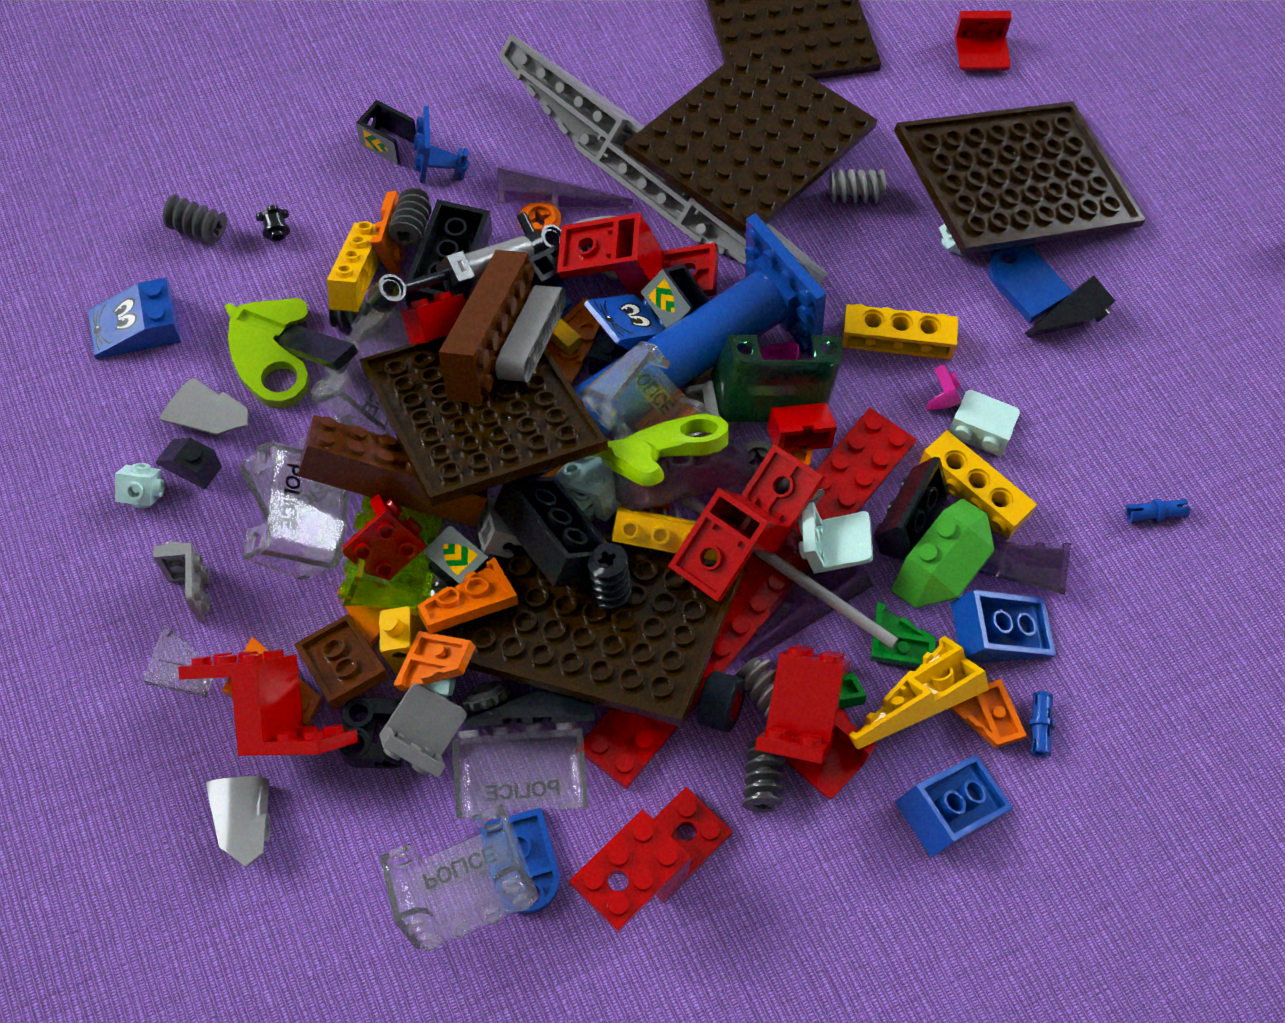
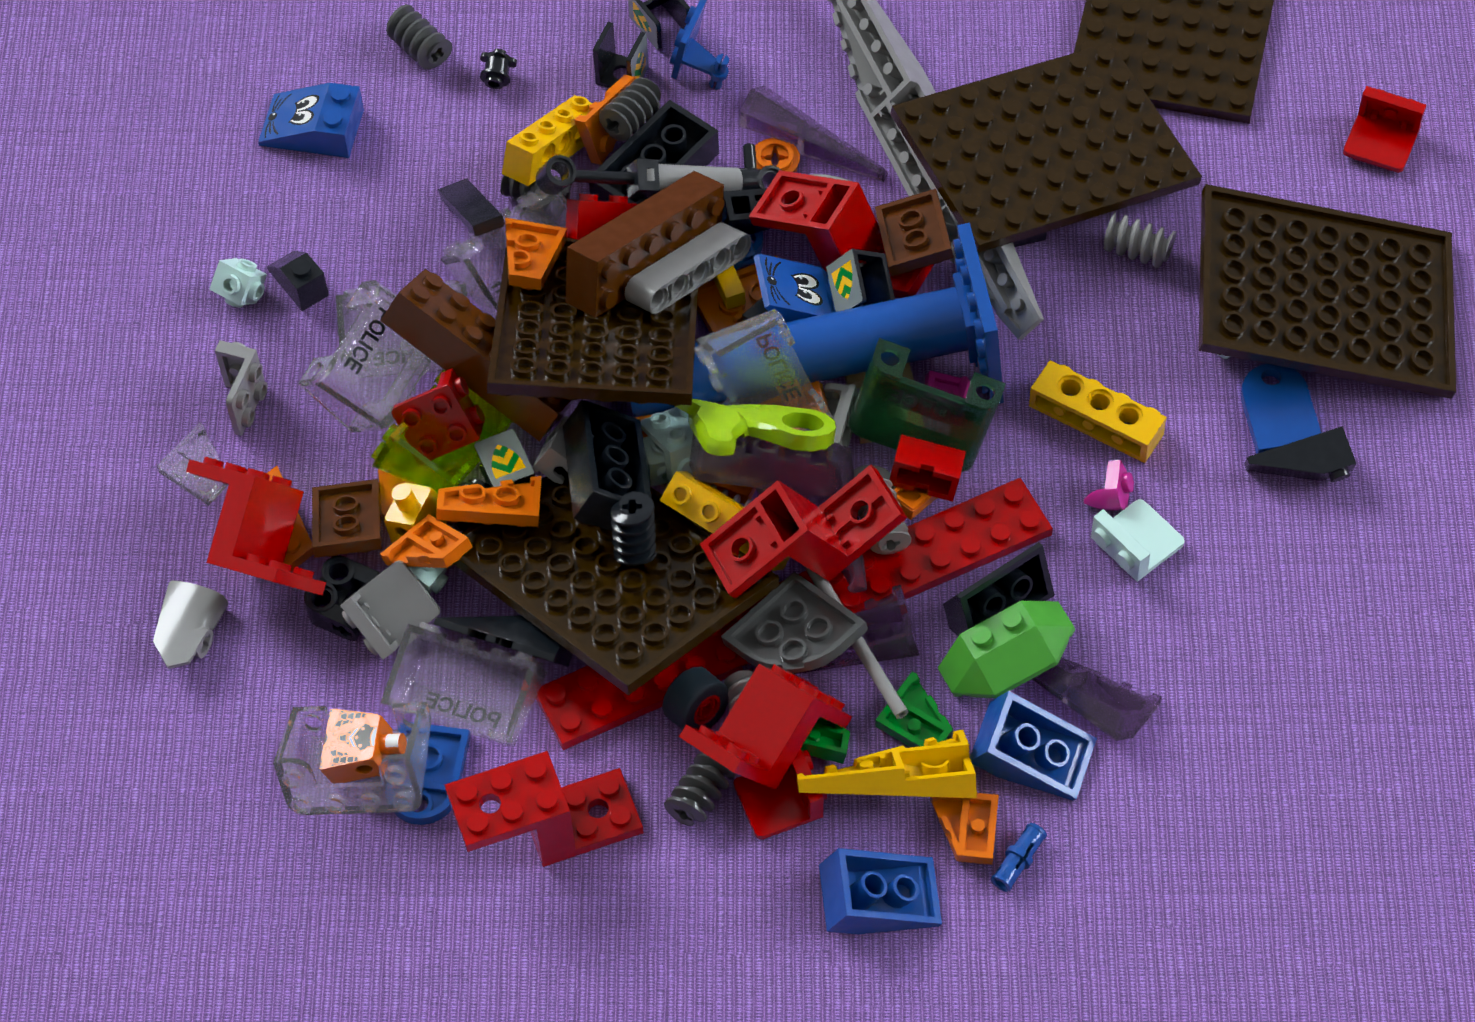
camera: 30 degrees right, 5 degrees down
light grey panel [160,378,249,436] -> none
lime animal [225,298,310,409] -> none
dark grey gear [461,681,511,712] -> none
light aqua bracket [798,502,873,574] -> none
yellow brick [919,430,1037,539] -> none
blue pin [1125,498,1190,523] -> none
none -> orange torso [319,709,407,784]
none -> orange wing [505,218,567,290]
none -> black piece [593,22,649,88]
none -> dark grey plate [721,571,868,673]
none -> reddish brown plate [875,189,954,276]

